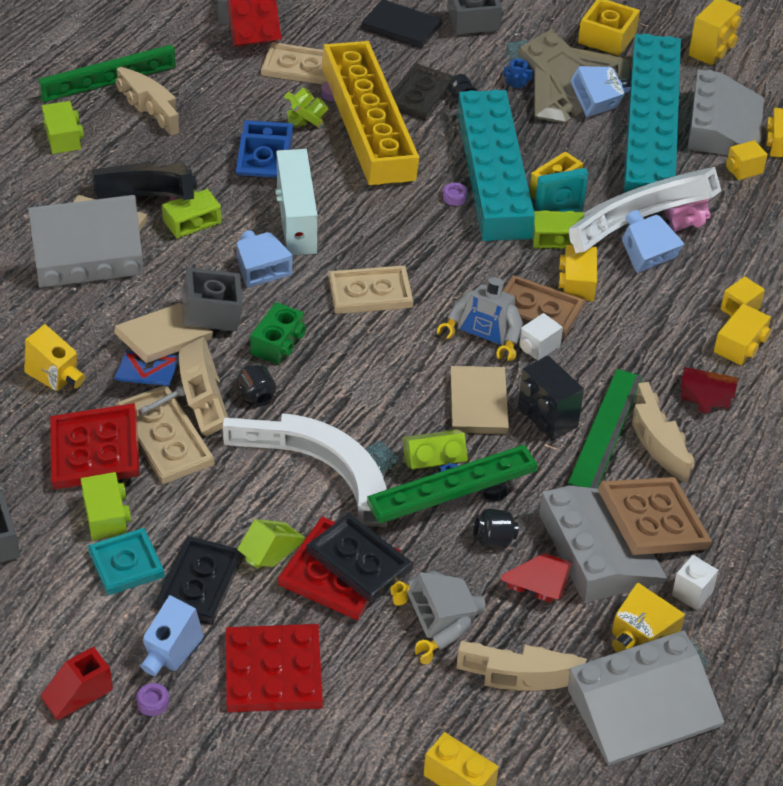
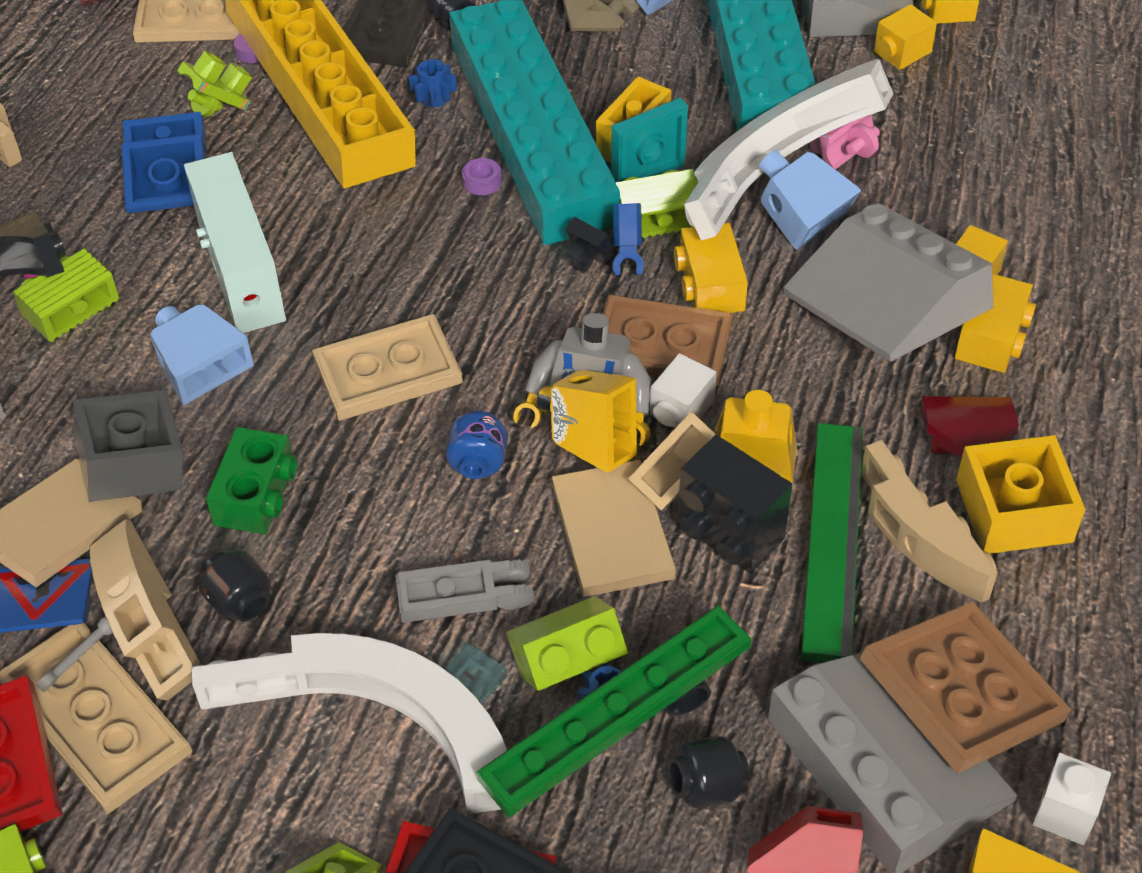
camera: 10 degrees left, 5 degrees up
none -> light grey hinge [396,559,535,623]
none -> blue gear [409,59,457,107]
none -> blue head [446,410,508,479]
none -> yellow torso [537,370,637,473]
none -> black tile [565,216,616,273]
none -> blue bar [613,203,644,275]
none -> tan slope [628,411,716,511]
none -> yellow torso [714,390,797,486]
none -> light grey slope [783,203,994,362]
none -> yellow brick [956,435,1086,554]

